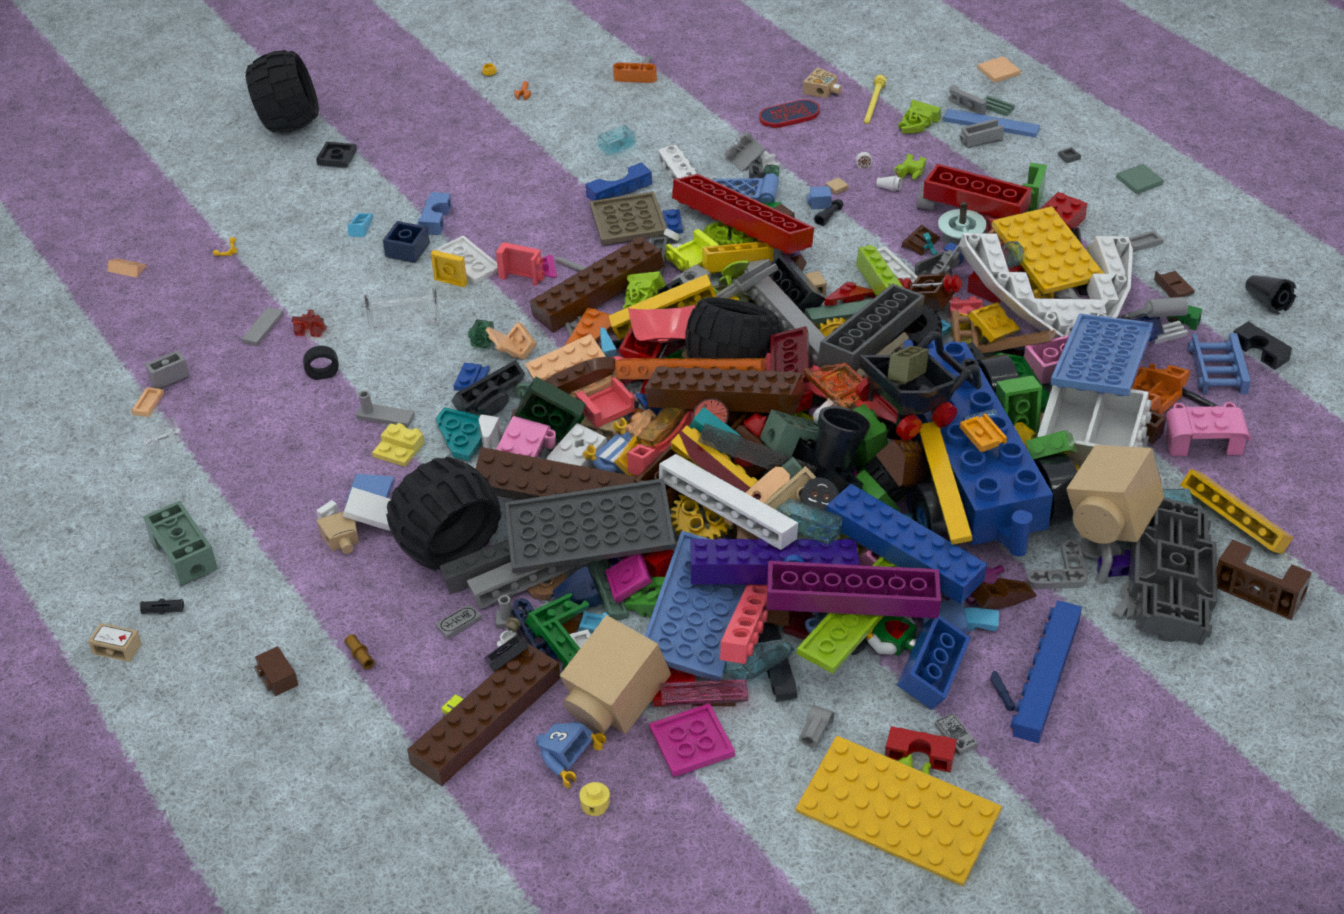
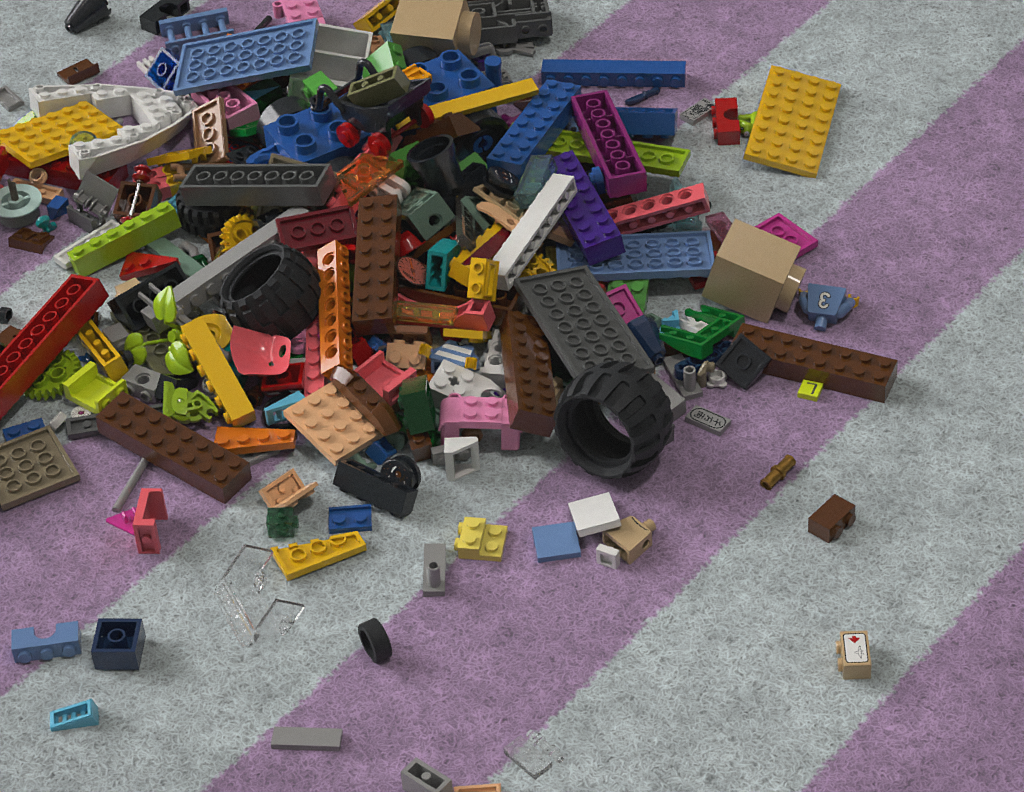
camera: 105 degrees left, 0 degrees up
black pin [140,598,184,615] -> none
sand green plate [143,501,218,586] -> none
clear red hips [292,309,327,337] -> none
yellow plate [430,250,468,288] -> none
white tile [436,236,498,284] -> none
teal plate [436,407,482,461] -> none
light yellow piece [580,782,610,816] -> none
light grey piece [799,705,835,748] -> none
light grey piece [1122,297,1188,320] -> none
green leg [1166,305,1202,330] -> none
none -> yellow wing [270,531,367,581]
none -> yellow window [467,257,500,301]

